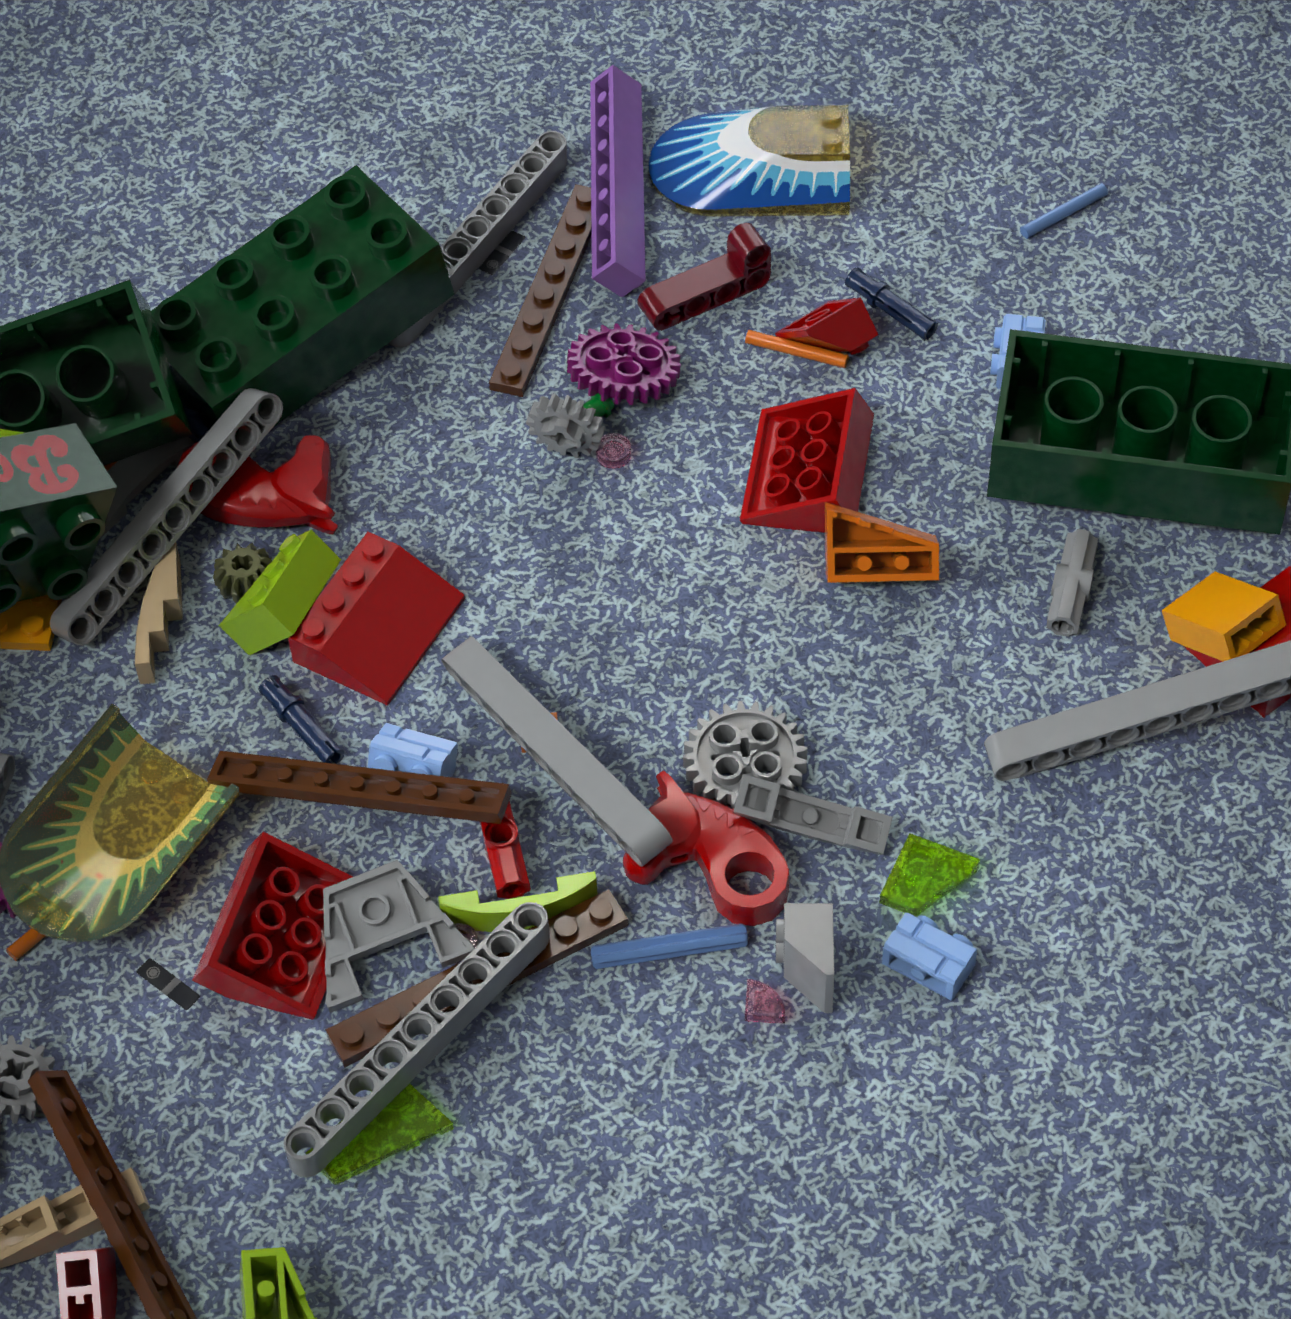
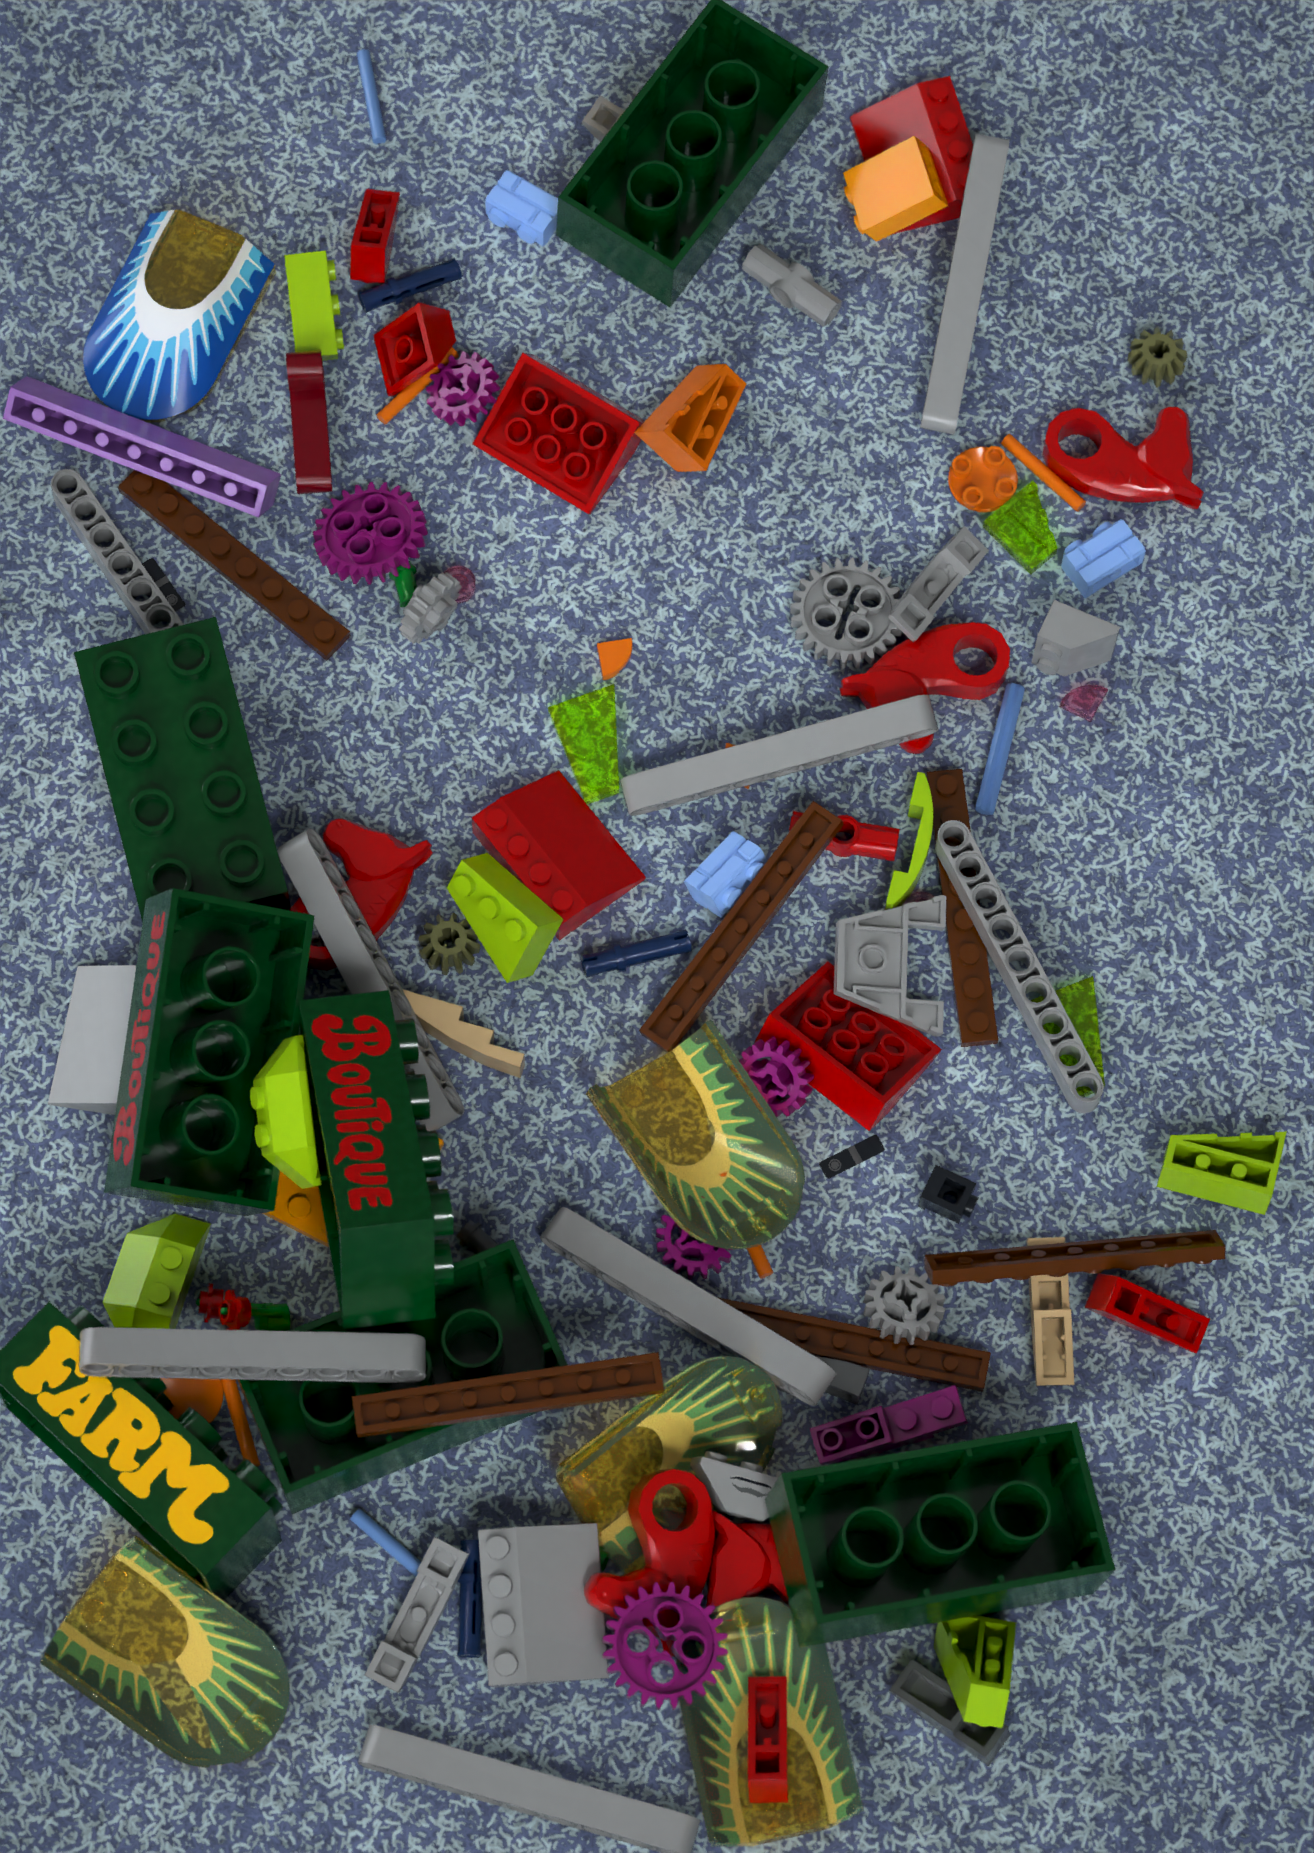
camera: 70 degrees left, 15 degrees up
none -> lime wedge [284,251,344,361]
none -> red slope [350,189,400,283]
none -> magenta gear [426,351,500,426]
none -> clear neon green wing [548,684,619,804]
none -> orange tile [597,638,632,680]
none -> magenta gear [735,1037,814,1118]
none -> black brick [918,1165,979,1224]
none -> orange dish [948,446,1018,512]
none -> orange bar [1001,434,1086,512]
none -> red animal [1042,407,1204,509]
none -> olive gear [1127,326,1188,388]

